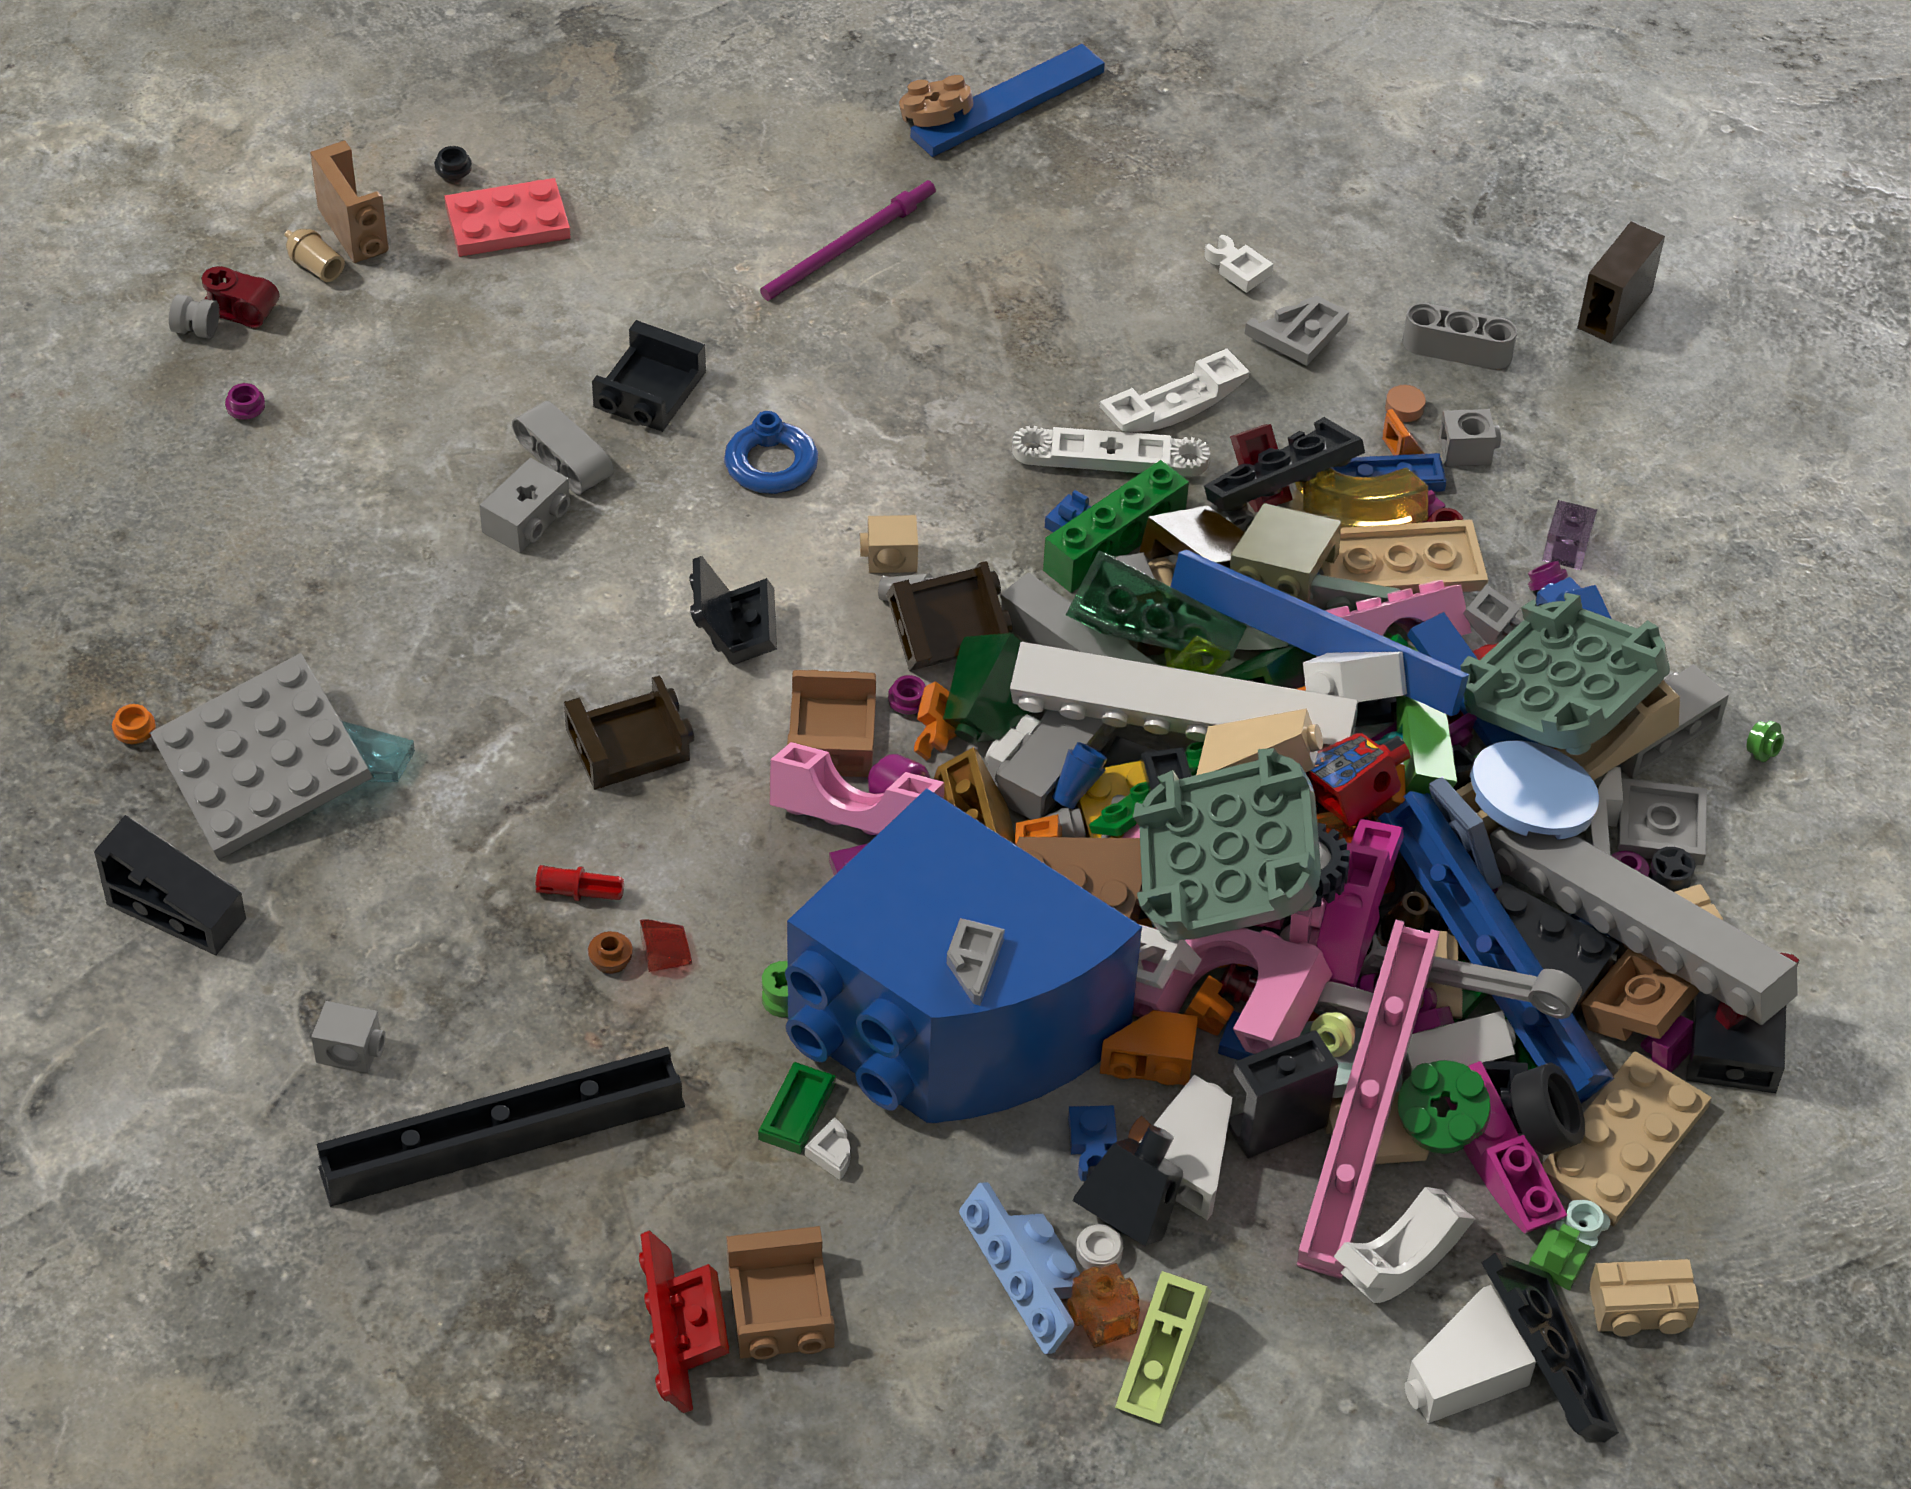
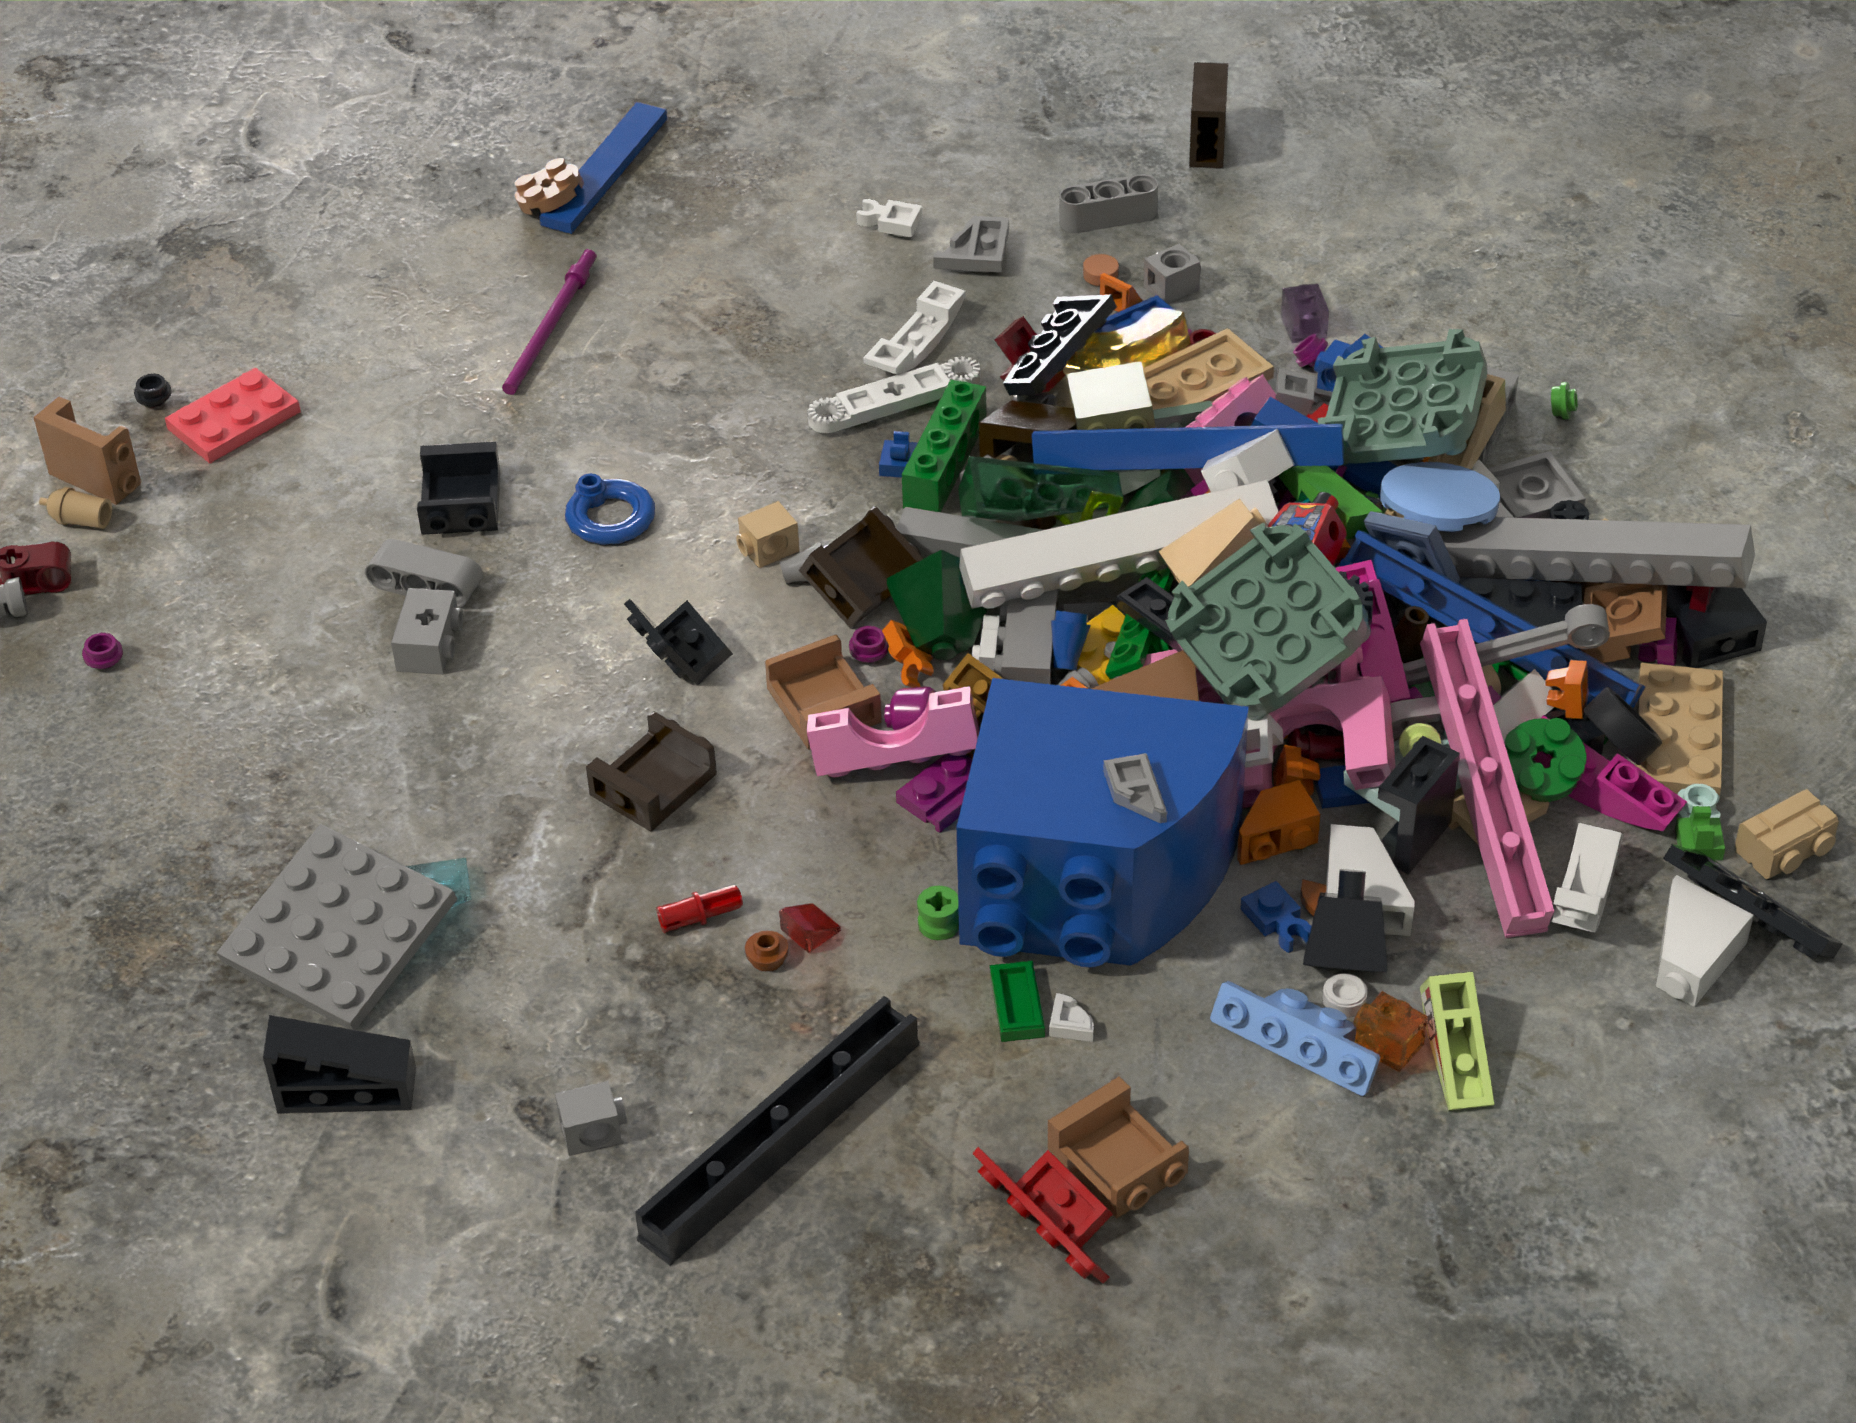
camera: 25 degrees left, 5 degrees down
orange plate [112,704,156,744] -> none
none -> orange tile [1545,660,1589,719]

